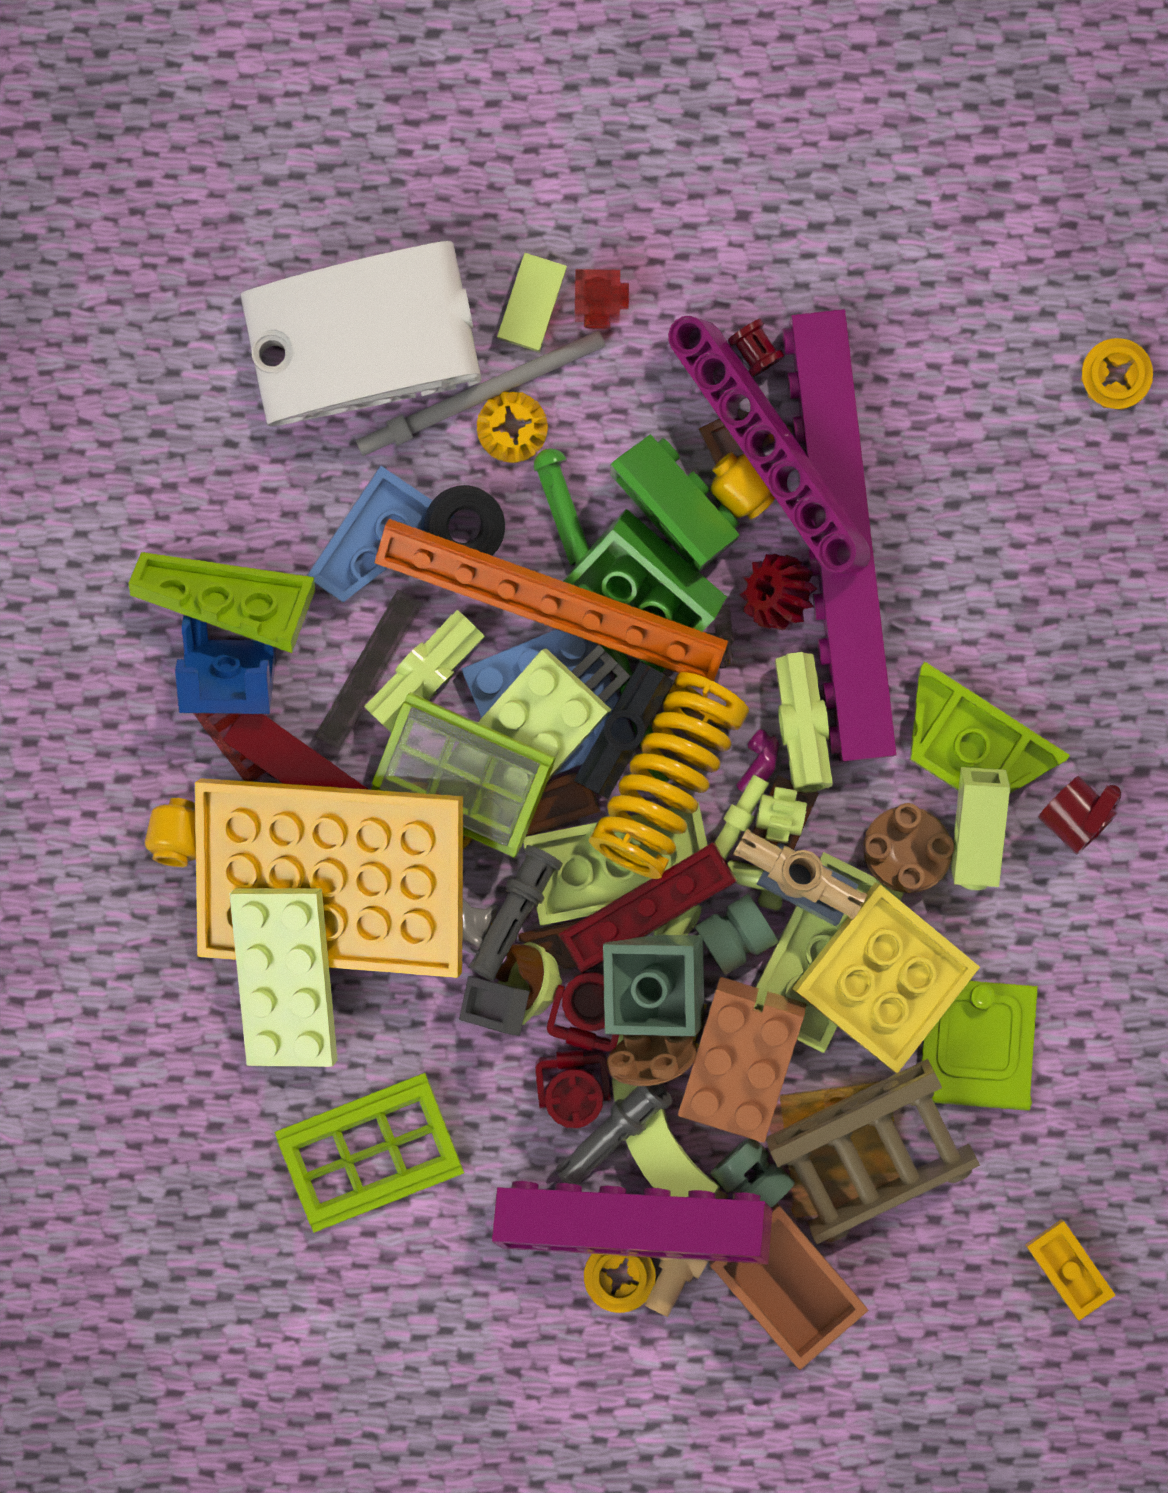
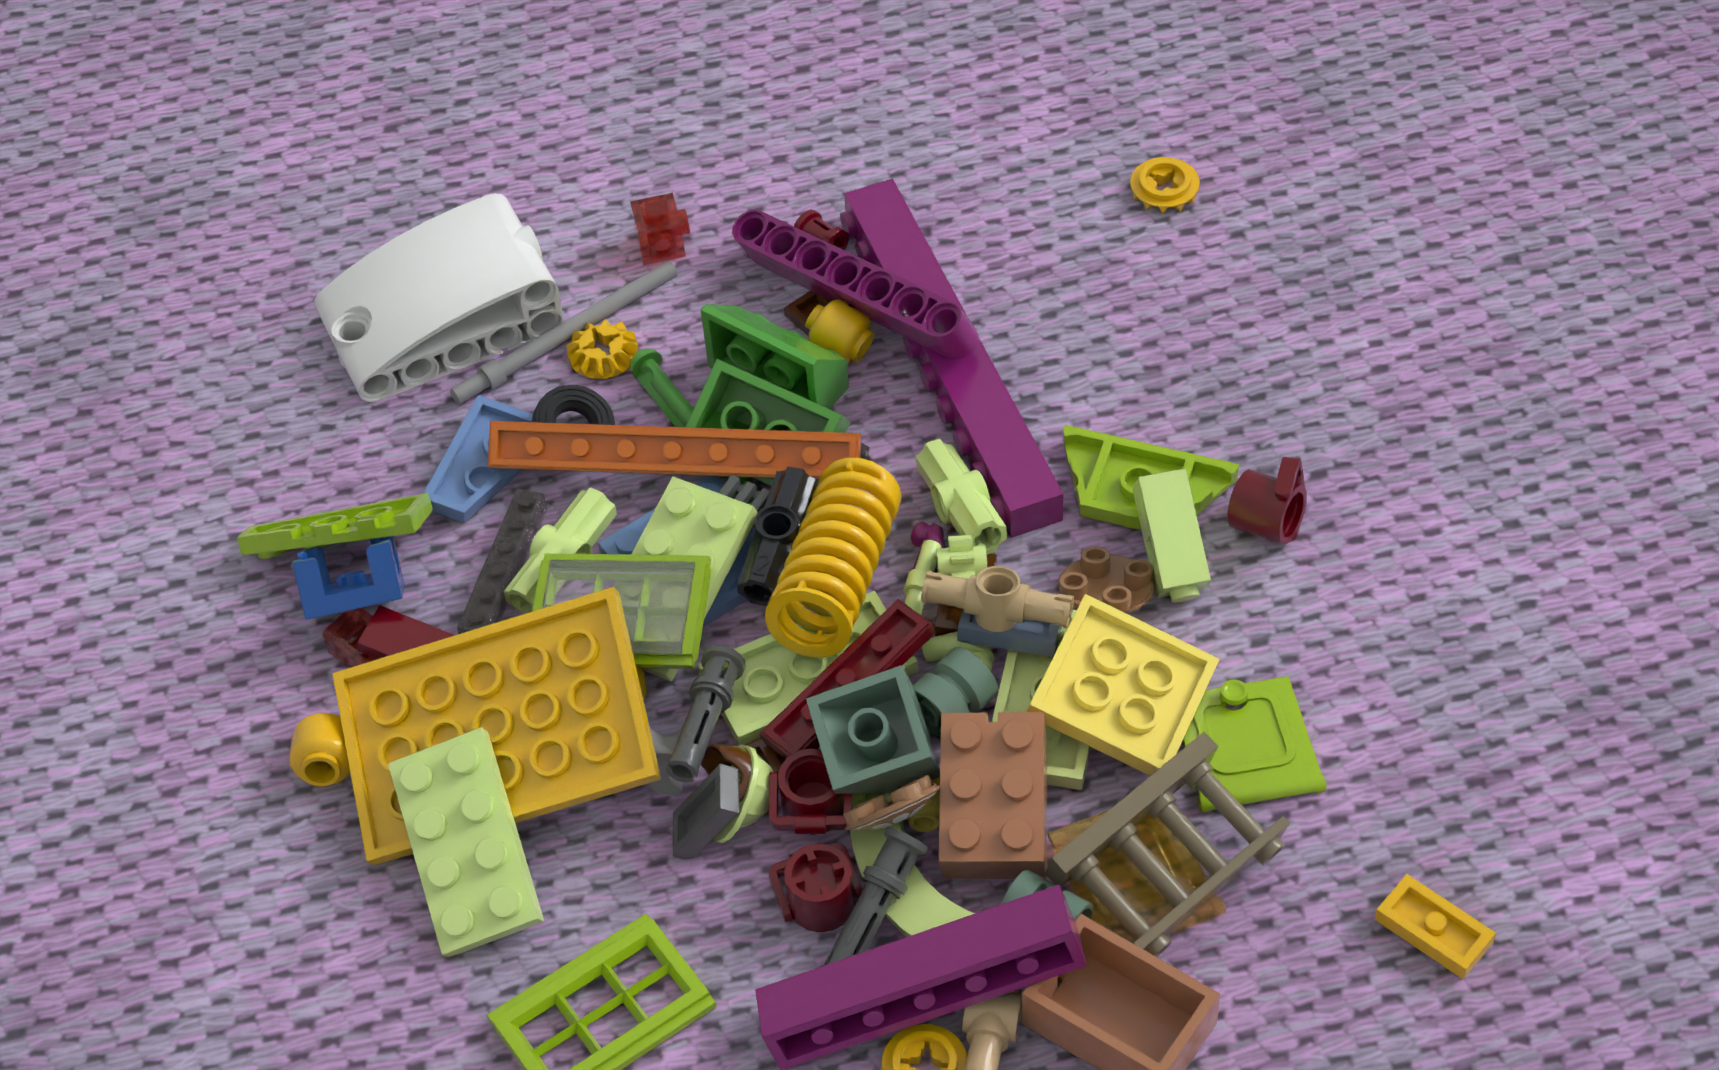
camera: 10 degrees left, 35 degrees down
yellowish green tile [497,252,567,352] -> none
reddish brown tile [510,771,600,836] -> none
dark red gear [739,553,817,630] -> none

